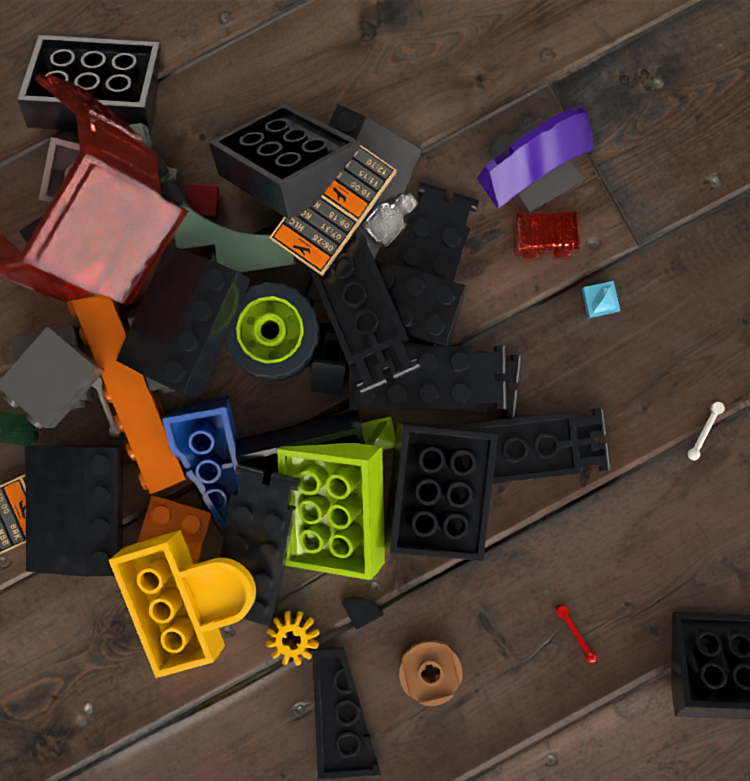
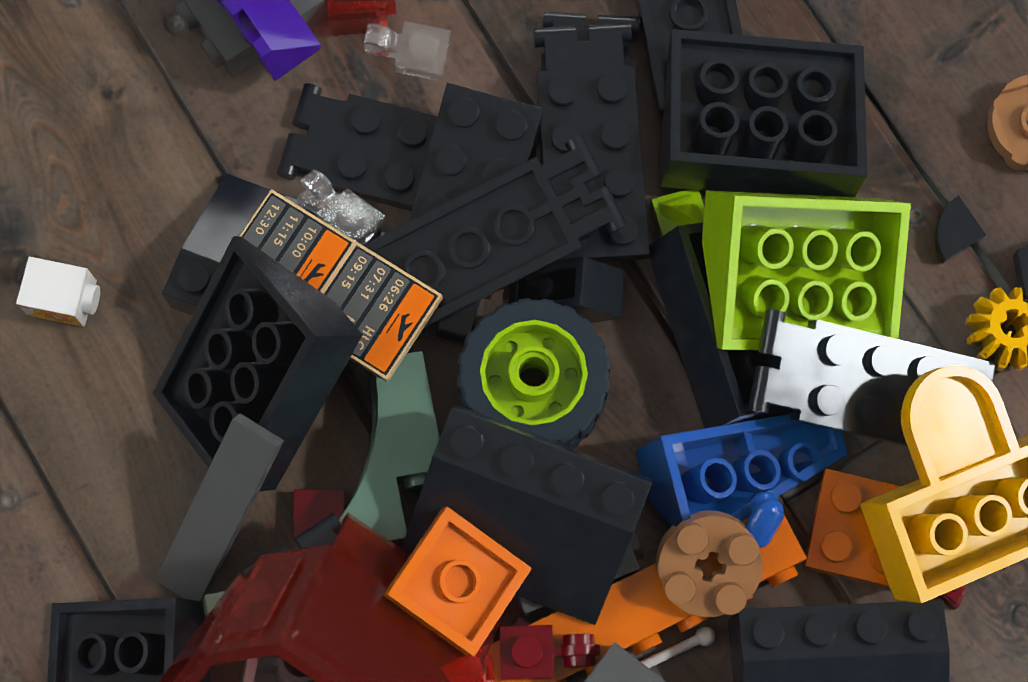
camera: 100 degrees left, 10 degrees down
none -> white brick [16,256,100,327]
none -> dark grey tile [155,413,284,601]
none -> clear plate [364,21,451,81]
none -> orange plate [383,506,532,657]
none -> dark red plate [500,625,601,681]
none -> medium nougat plate [656,510,763,617]
none -> blue arm [745,491,784,548]

